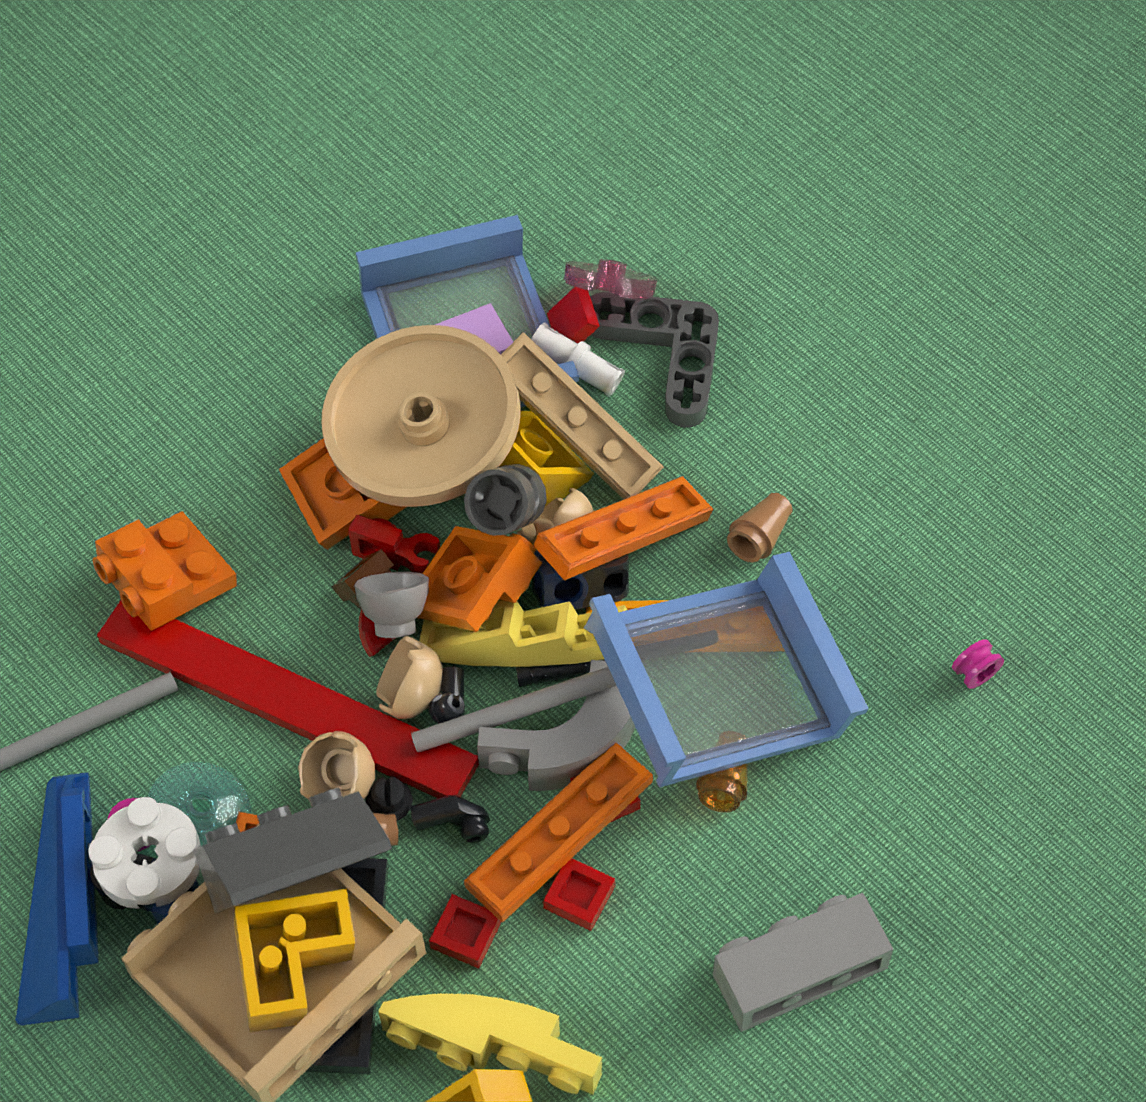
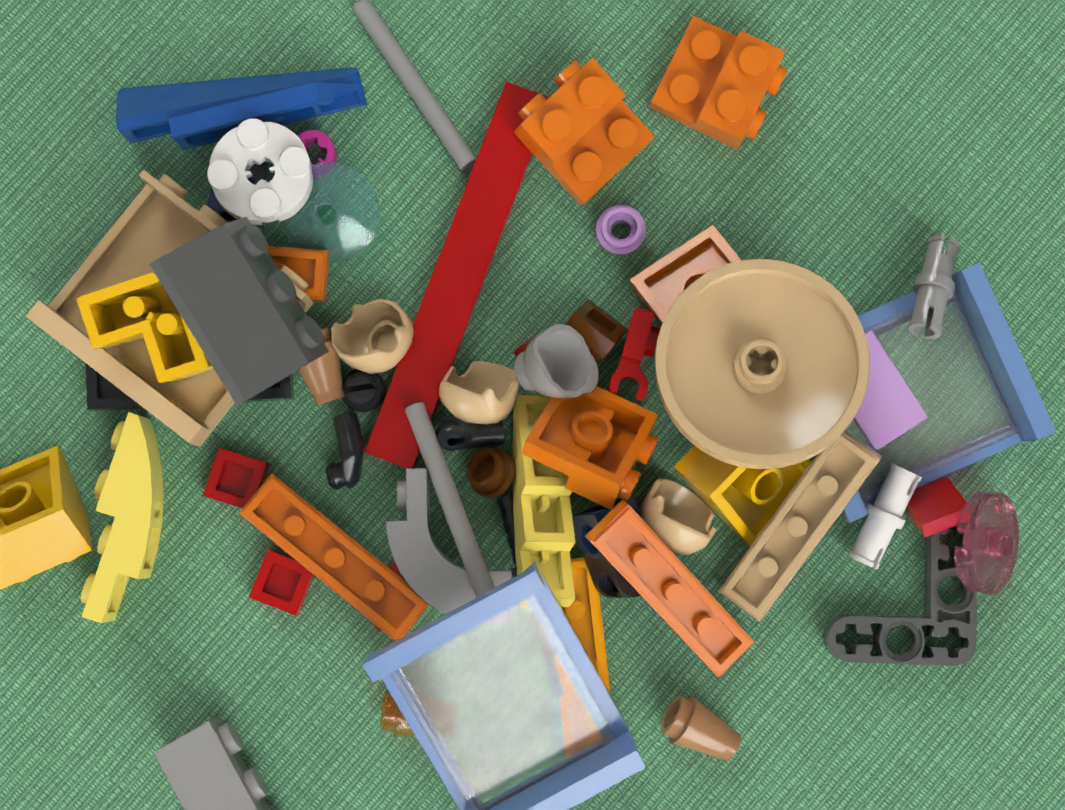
camera: 80 degrees right, 25 degrees up
dark grey wheel [464,464,547,536] -> none
none -> reddish brown plate [466,448,515,498]
none -> lavender plate [596,205,646,255]
none -> orange plate [649,16,788,150]
none -> light grey pin [908,235,960,339]

